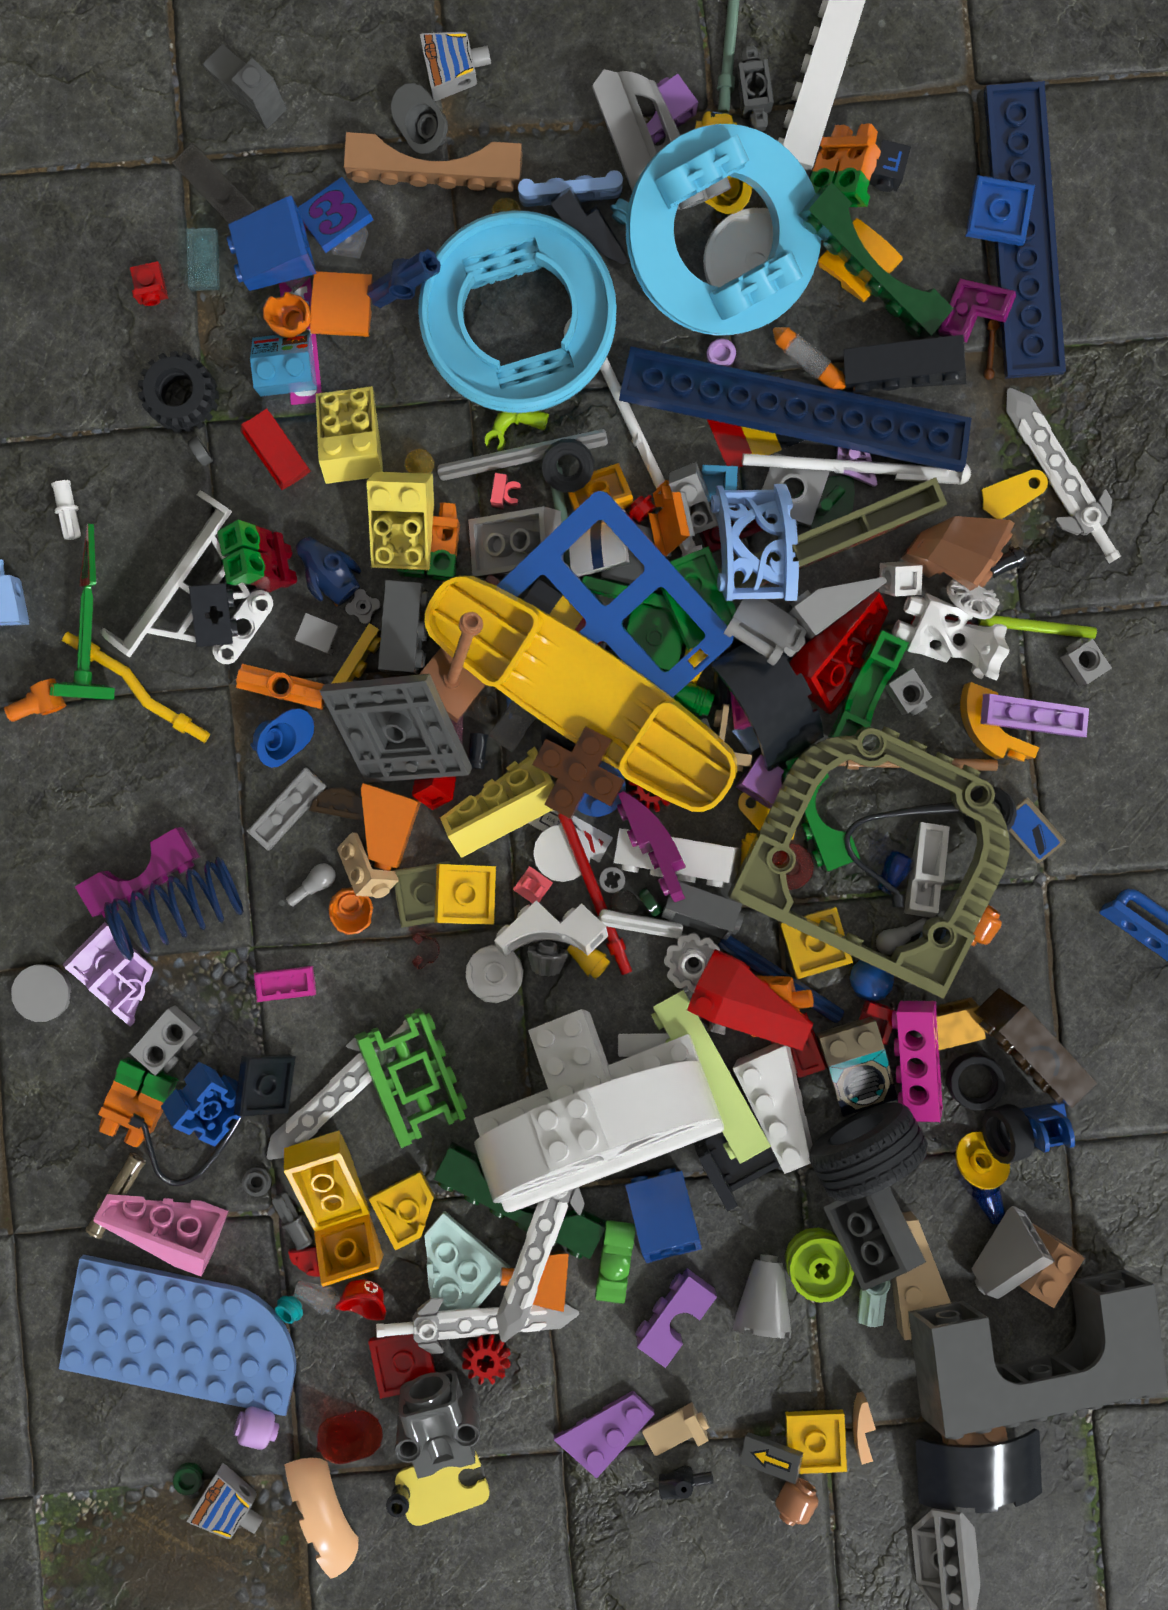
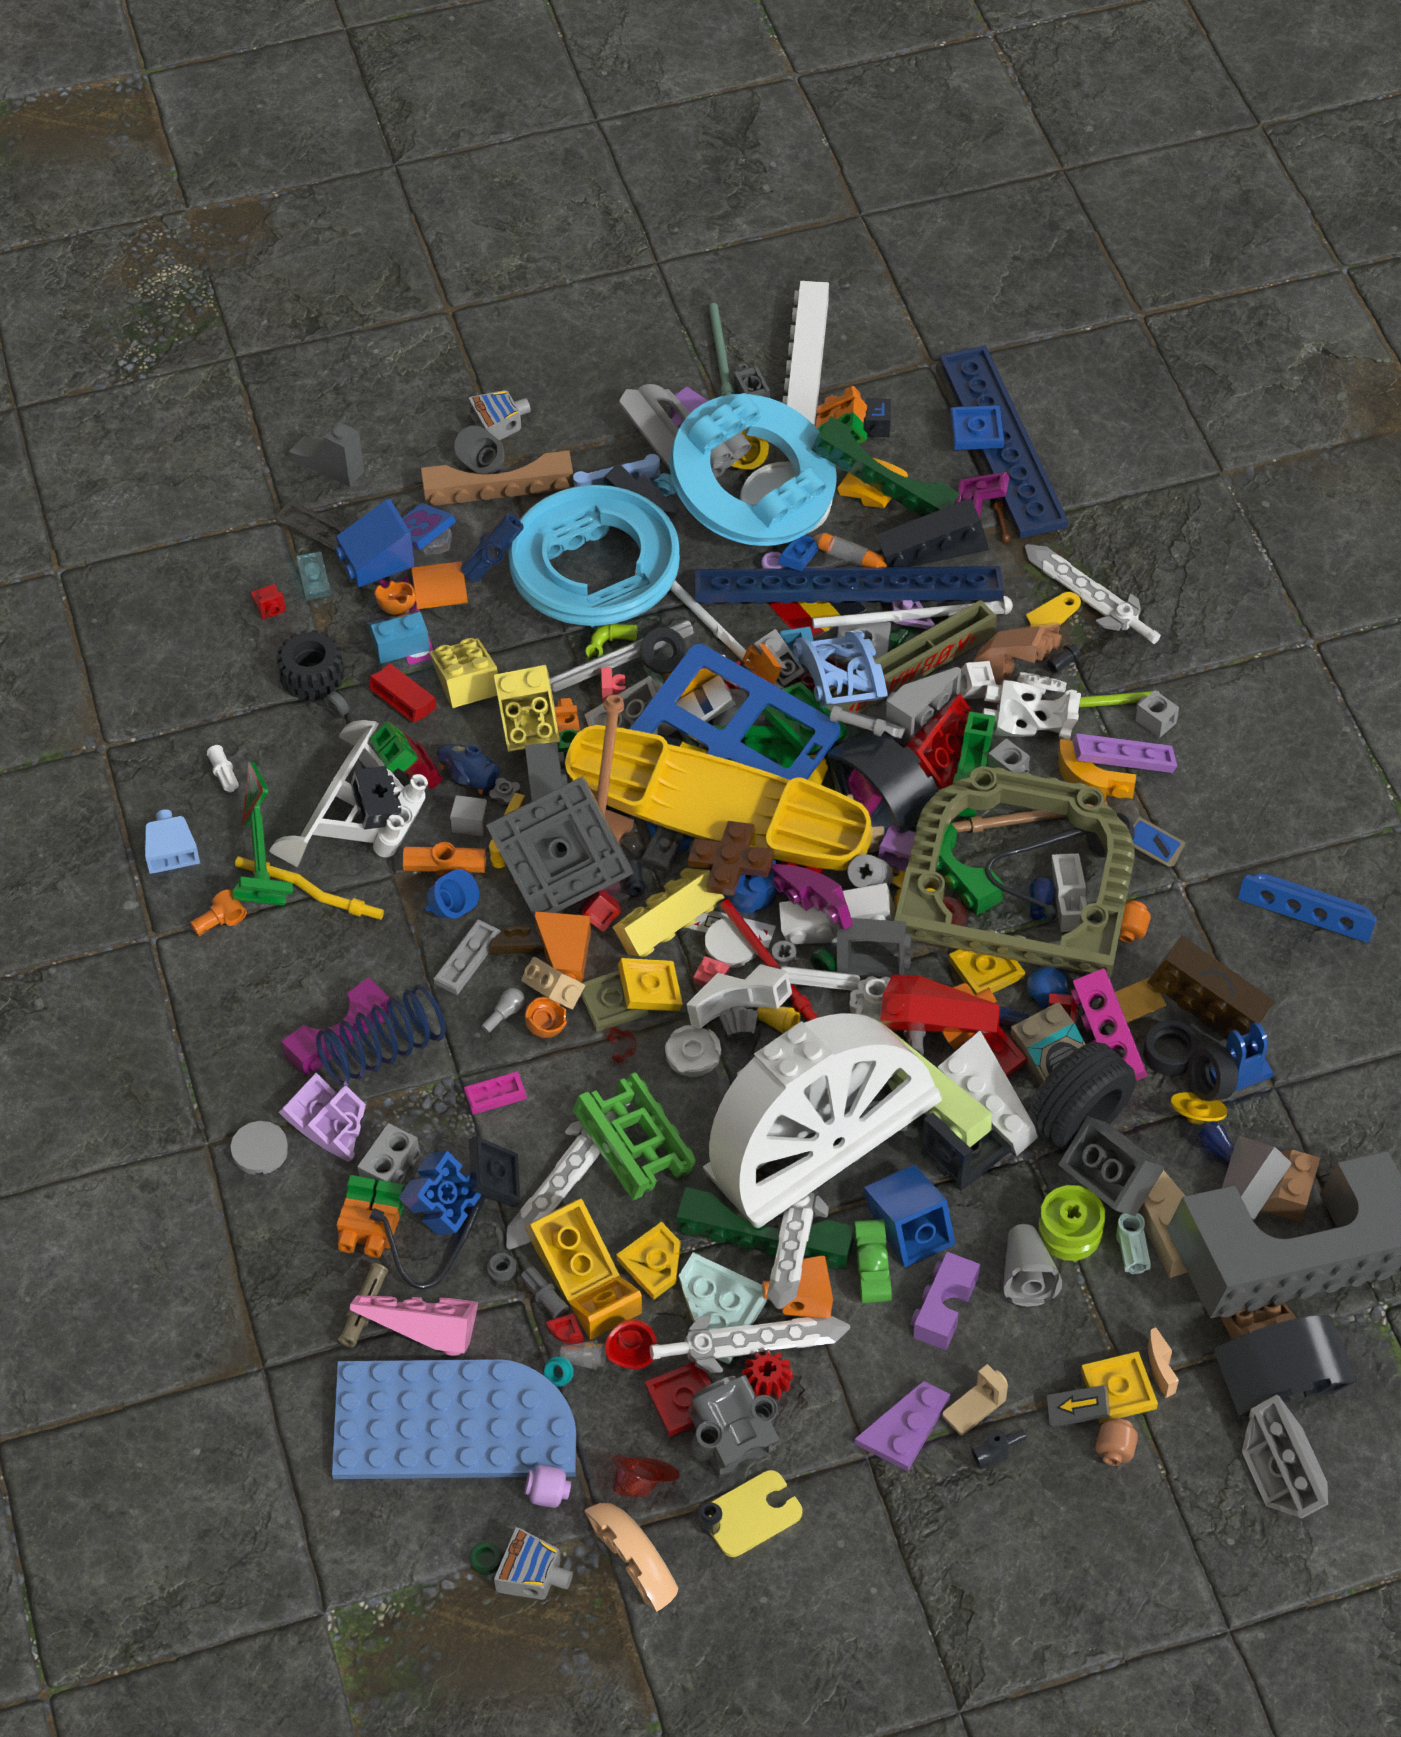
camera: 10 degrees left, 35 degrees down
none -> blue plate [778,535,819,572]
none -> light grey piece [848,854,893,888]

